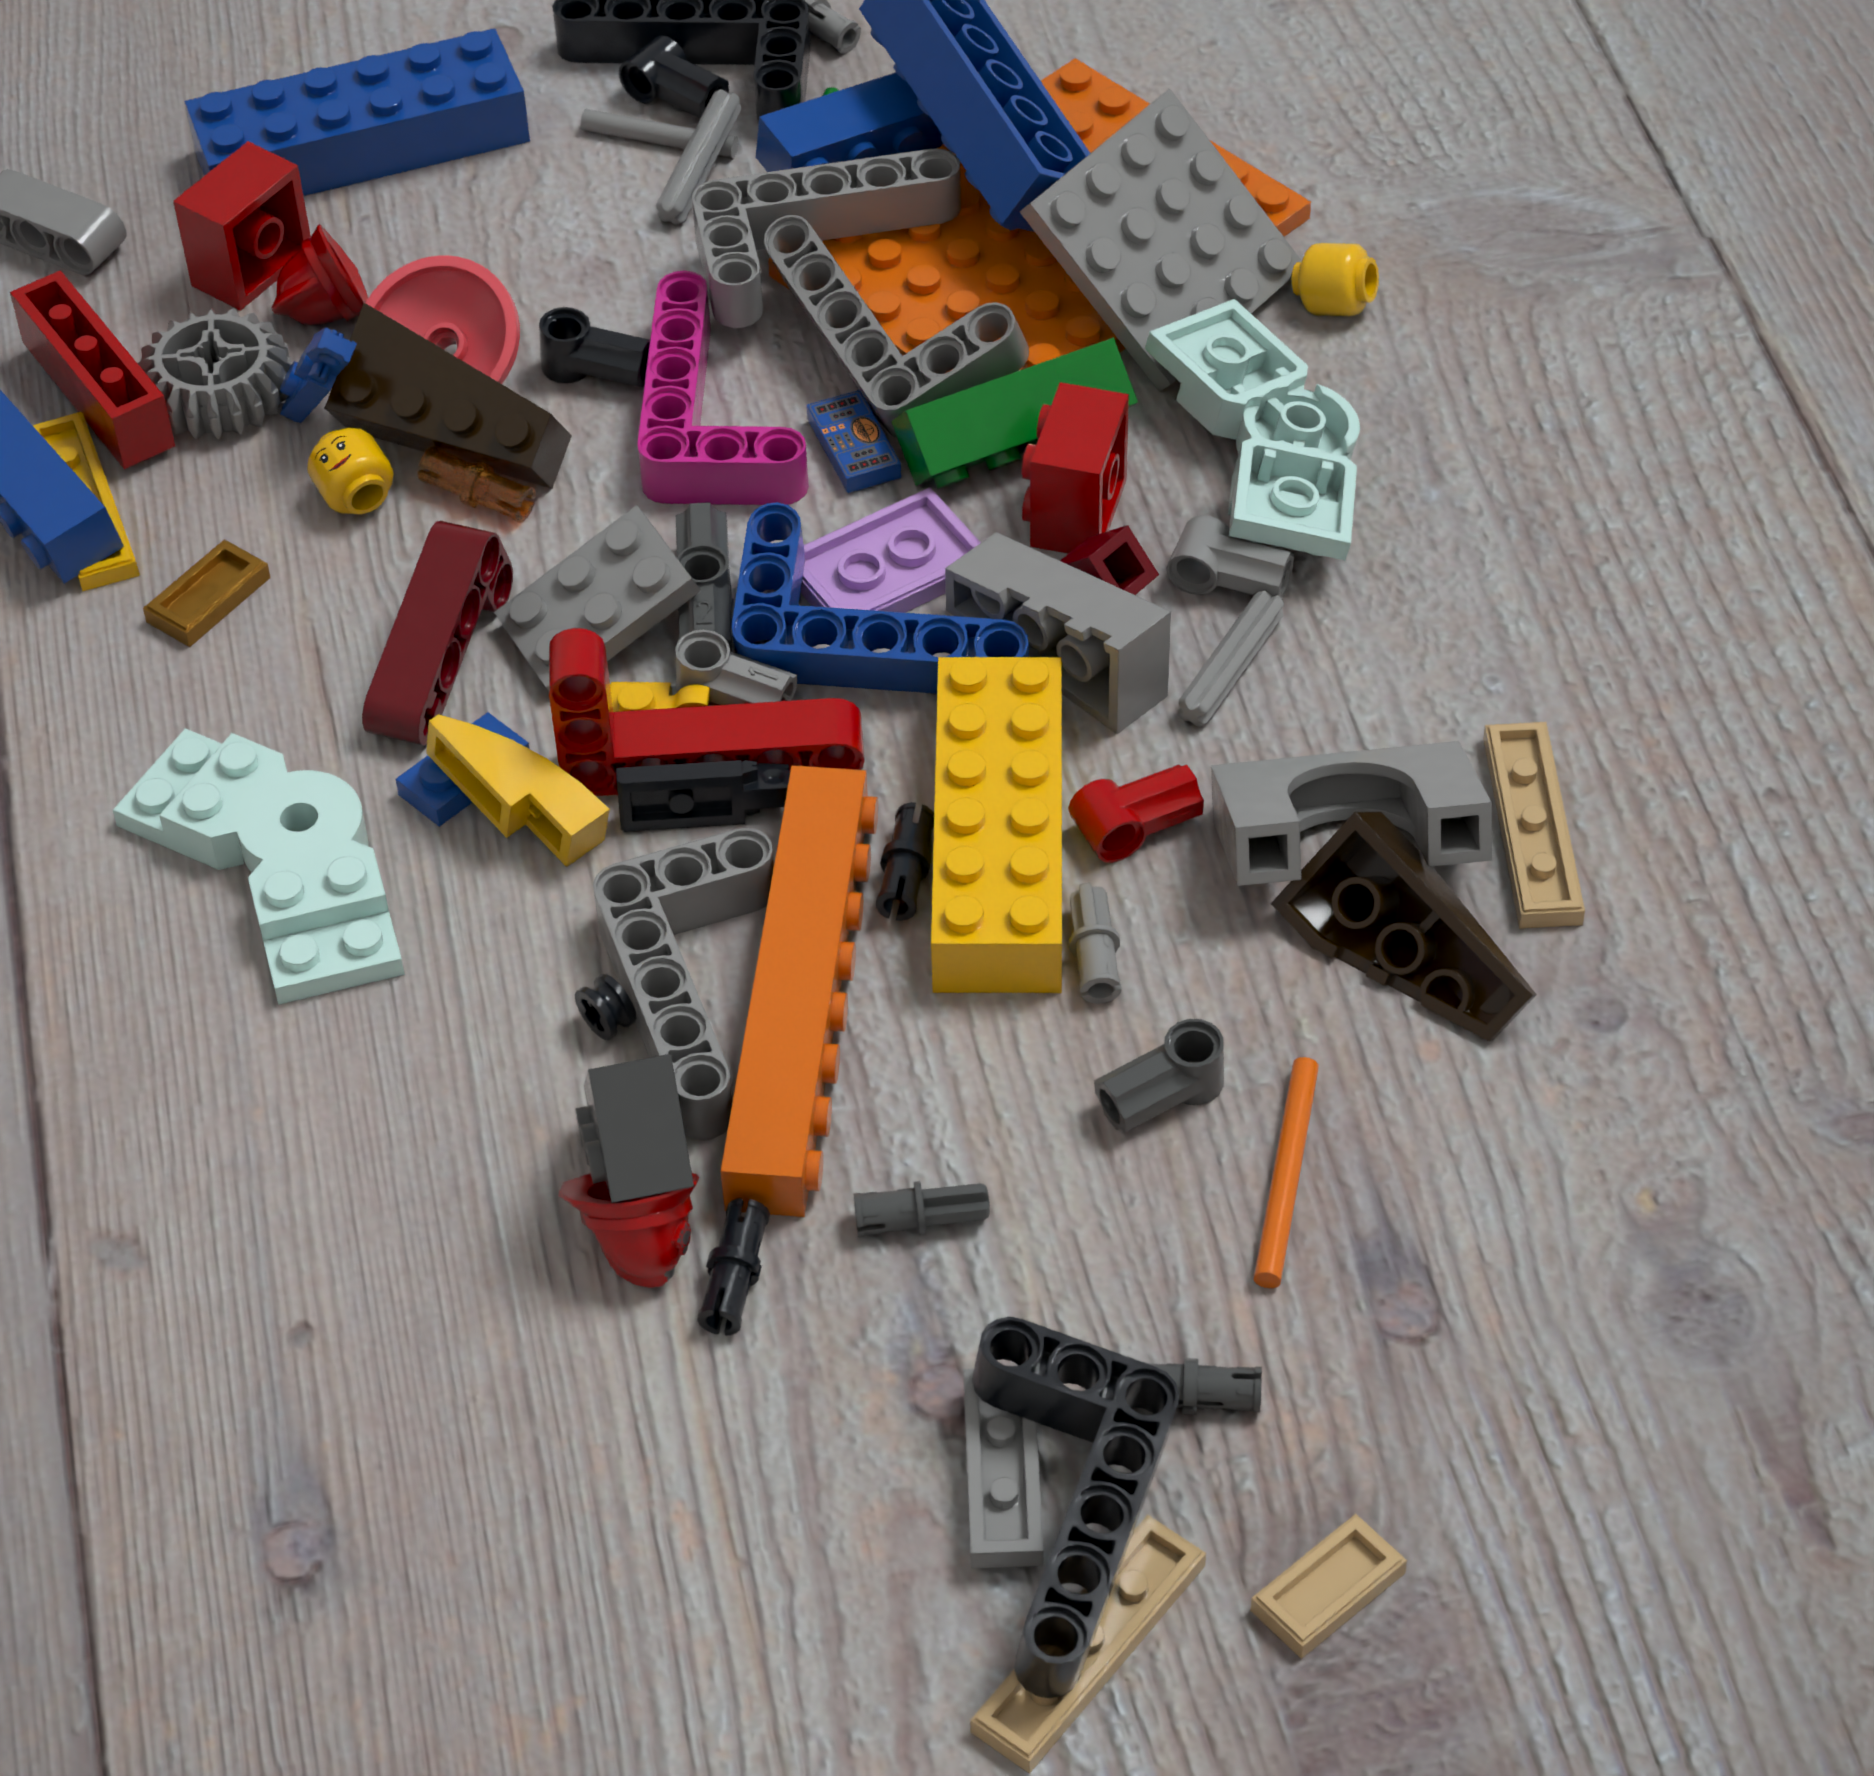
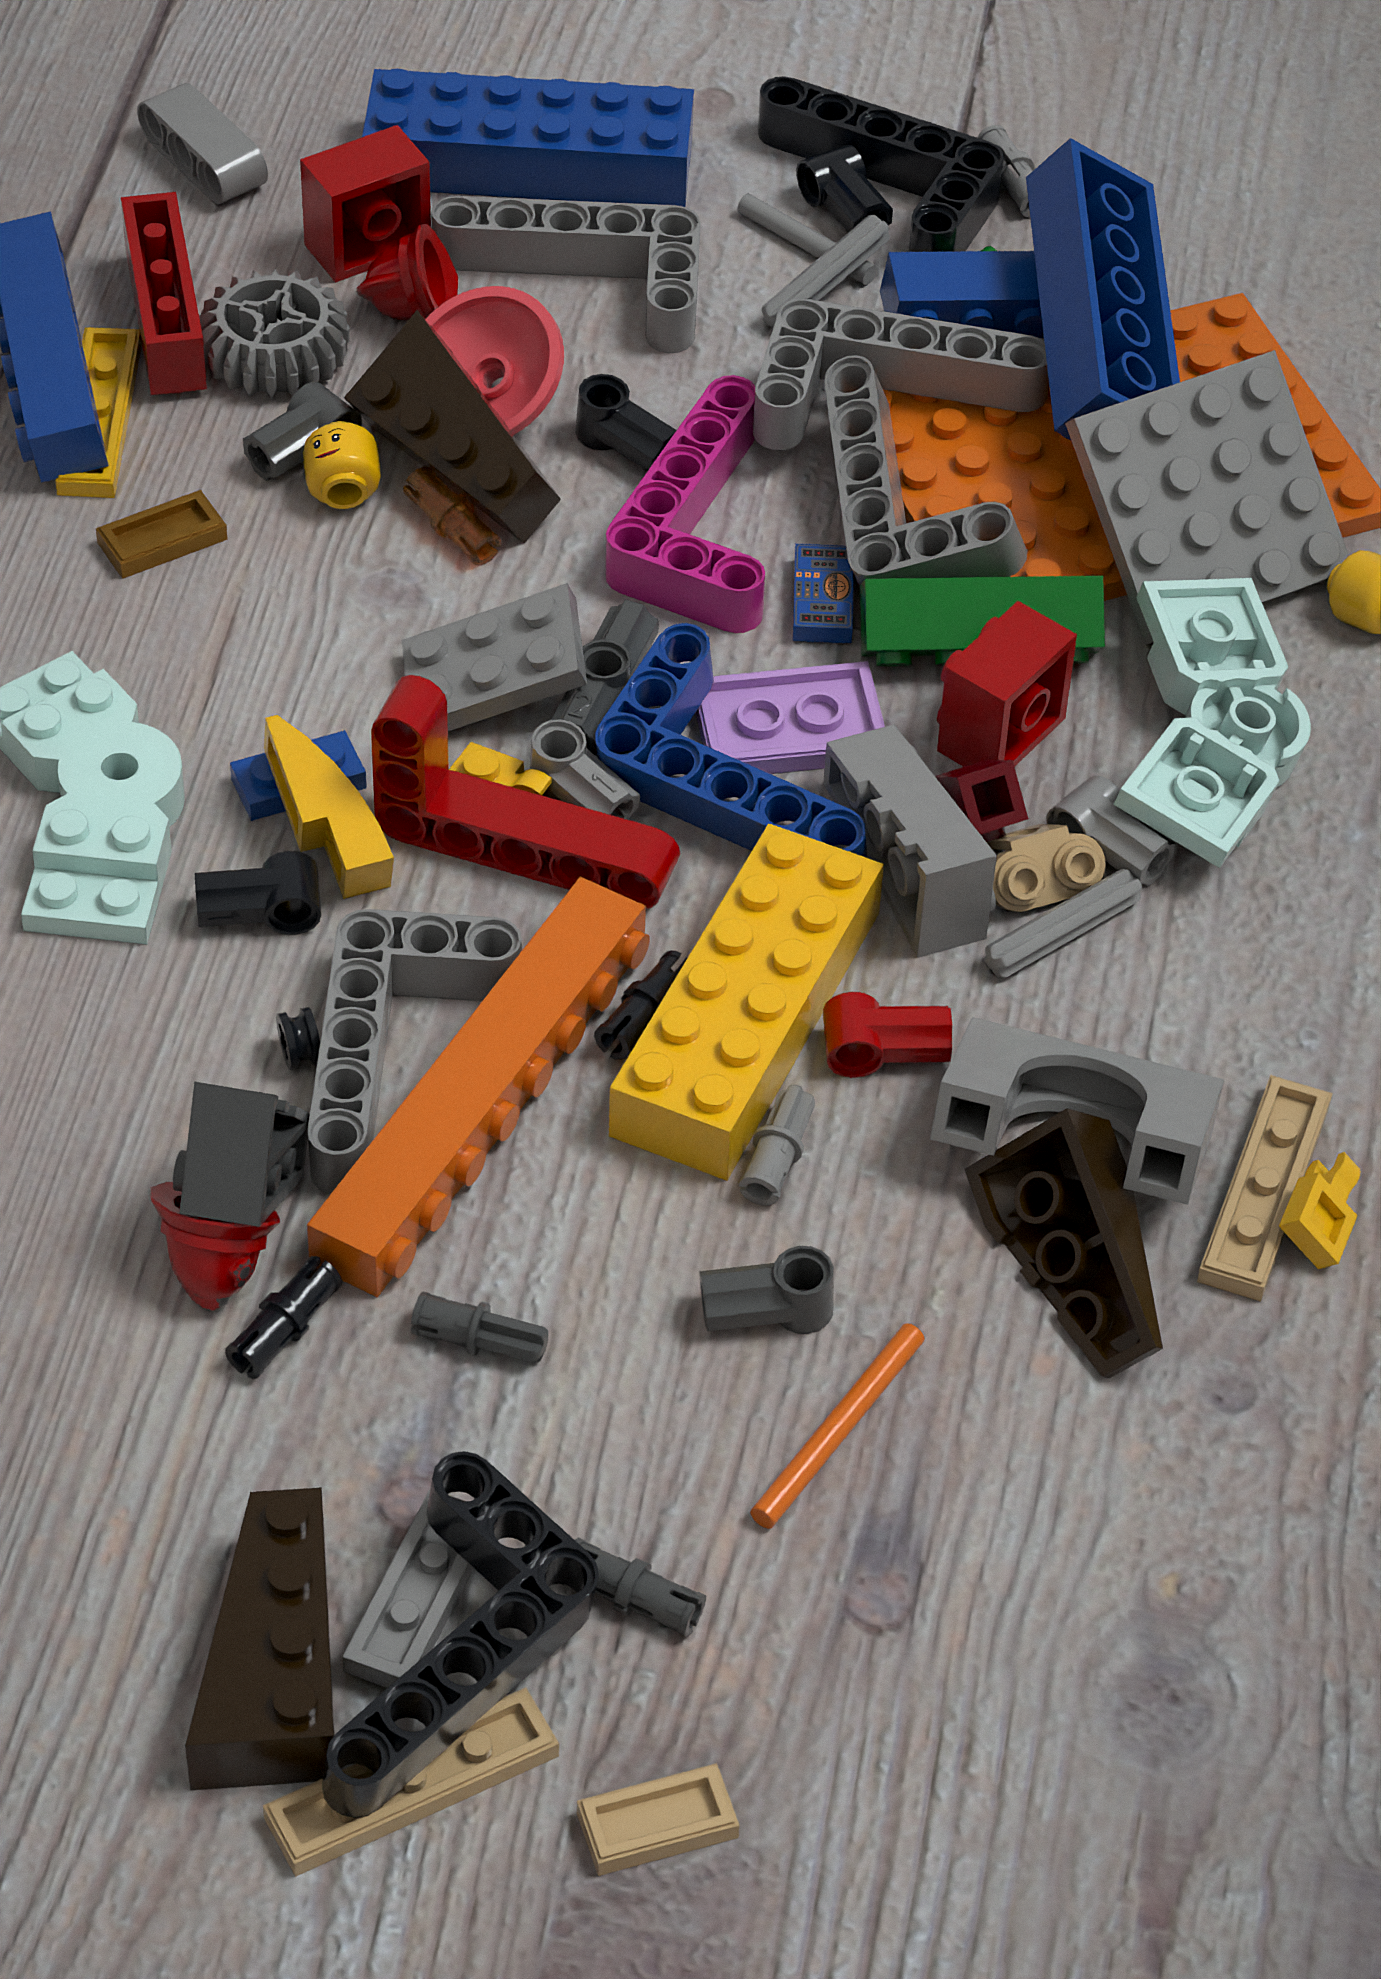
camera: 20 degrees right, 0 degrees up
blue hinge [279,327,357,423] -> none
dark red beam [362,521,513,746] -> none
black hinge [616,760,790,832] -> none
none -> dark brown wedge [185,1487,335,1791]
none -> black piece [194,851,321,935]
none -> dark grey piece [243,382,363,481]
none -> light grey beam [431,196,700,353]
none -> tan bracket [987,824,1106,912]
none -> yellow plate [1279,1152,1361,1269]

